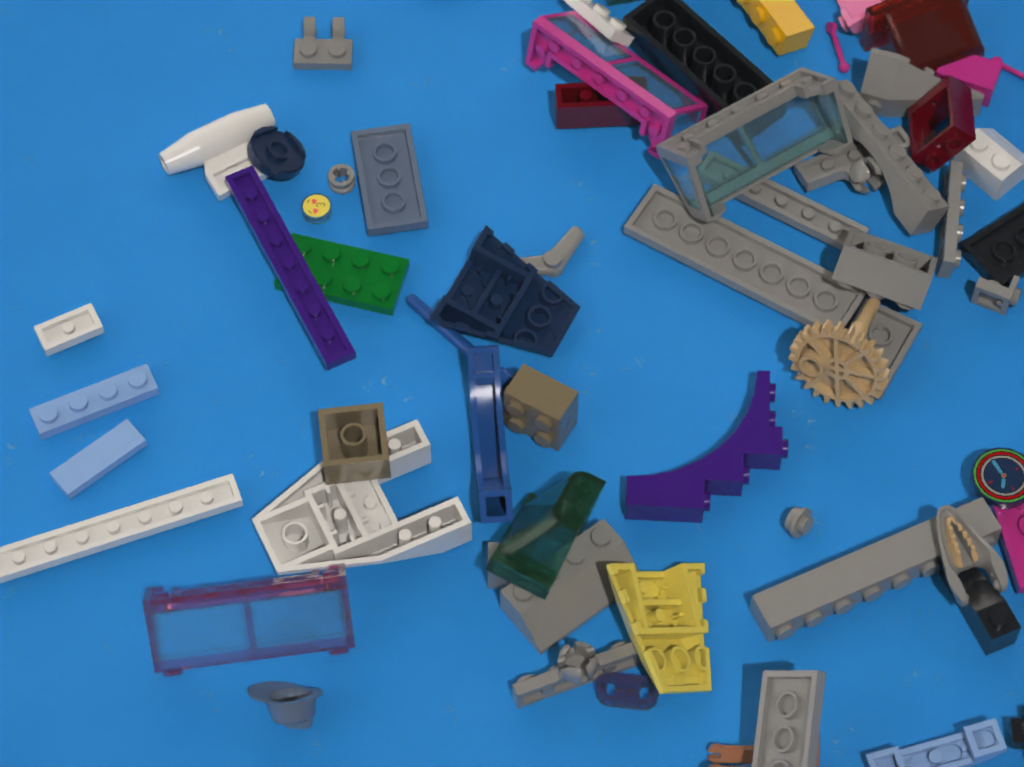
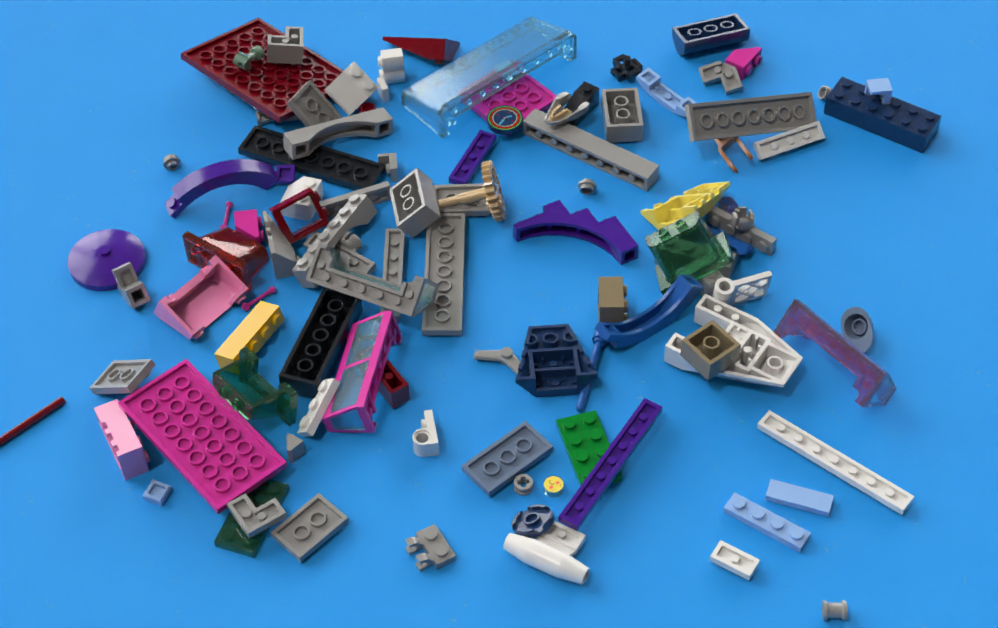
camera: 120 degrees left, 10 degrees down
none -> white plate [412,410,439,457]
none -> dark purple plate [449,130,497,184]
none -> light grey brick [601,88,643,143]
none -> blue plate [700,225,754,255]
none -> white piece [712,271,772,306]

